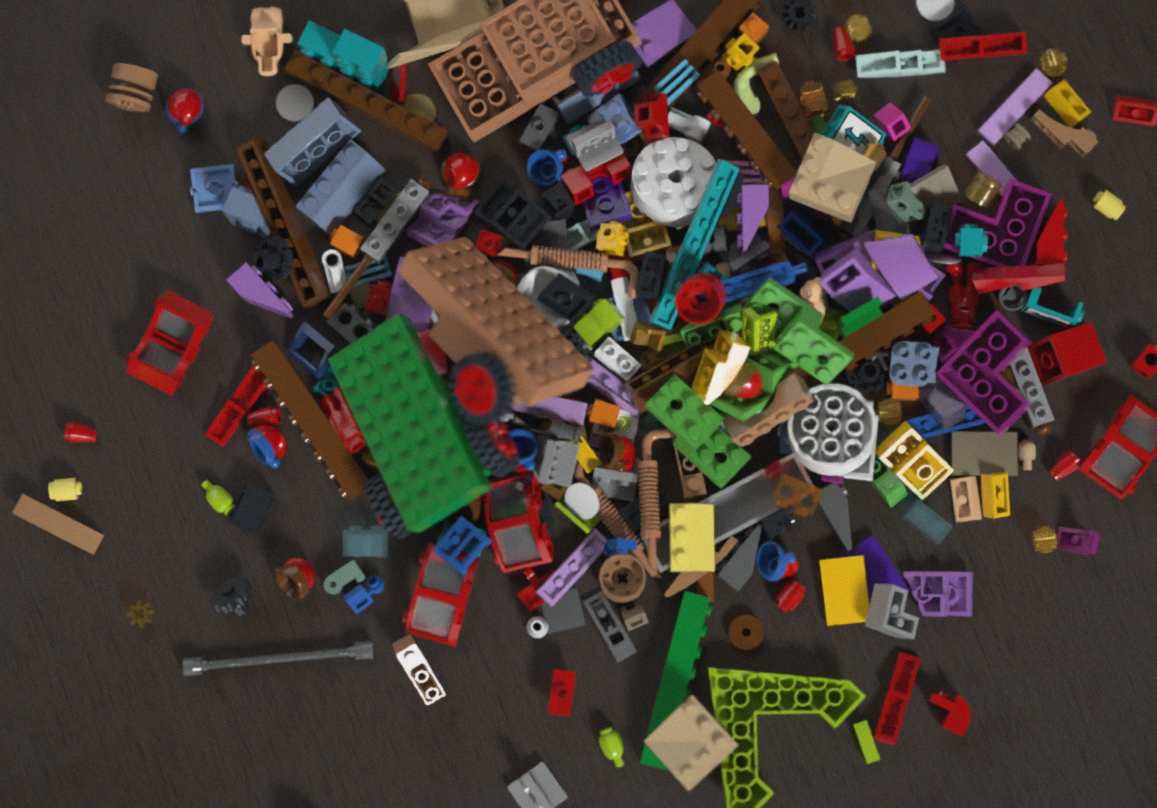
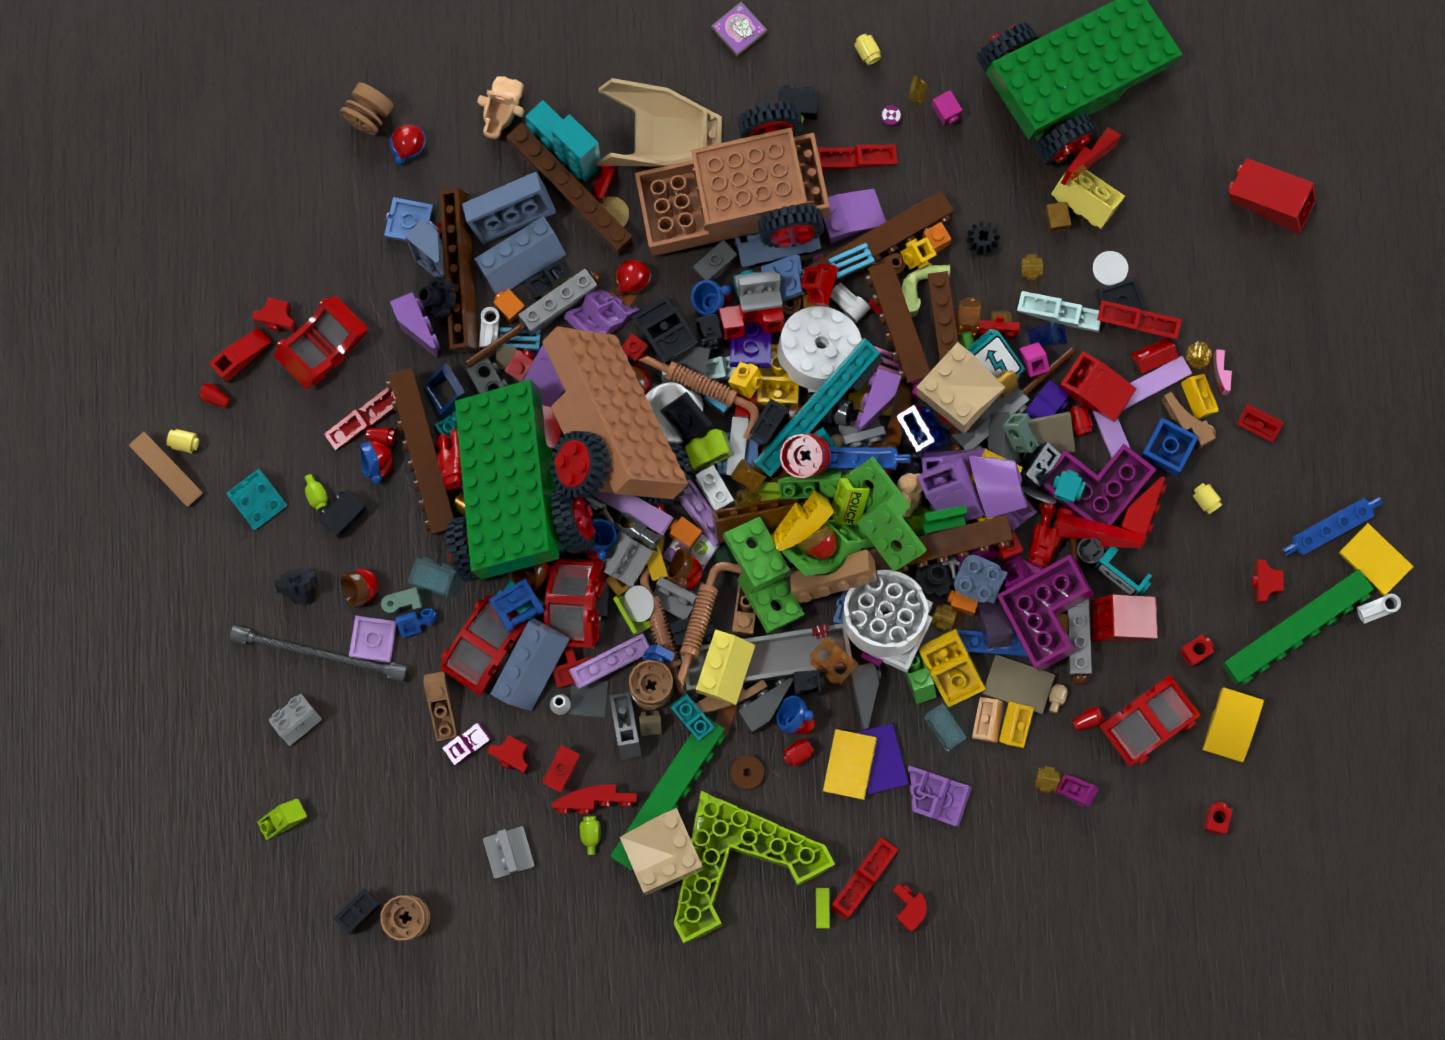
camera: 20 degrees right, 5 degrees down
clear yellow gear [126,600,155,628] -> none
white sticker [276,84,314,121] -> none
red cone [833,27,855,61] -> none
light grey brick [865,584,919,639] -> none
clear yellow piece [965,171,1002,207] -> none
dark tan wheel [1003,123,1031,150] -> none
none -> red slope [209,328,272,383]
none -> teal bracket [226,469,287,530]
none -> red brick [252,297,296,332]
none -> light grey bracket [269,694,322,746]
none -> lavender tile [349,616,397,663]
none -> slope [443,723,492,765]
none -> red brick [487,735,529,774]
none -> sand blue slope [490,618,570,711]
none -> red slope [551,784,637,815]
none -> teal slope [670,693,715,741]
none -> red plate [976,316,1020,339]
none -> clear blue bracket [1028,322,1067,347]
none -> red slope [1061,352,1137,422]
none -> red brick [1070,405,1093,437]
none -> red slope [1130,338,1178,373]
none -> blue brick [1140,418,1198,477]
none -> bright pink slope [1213,350,1232,396]

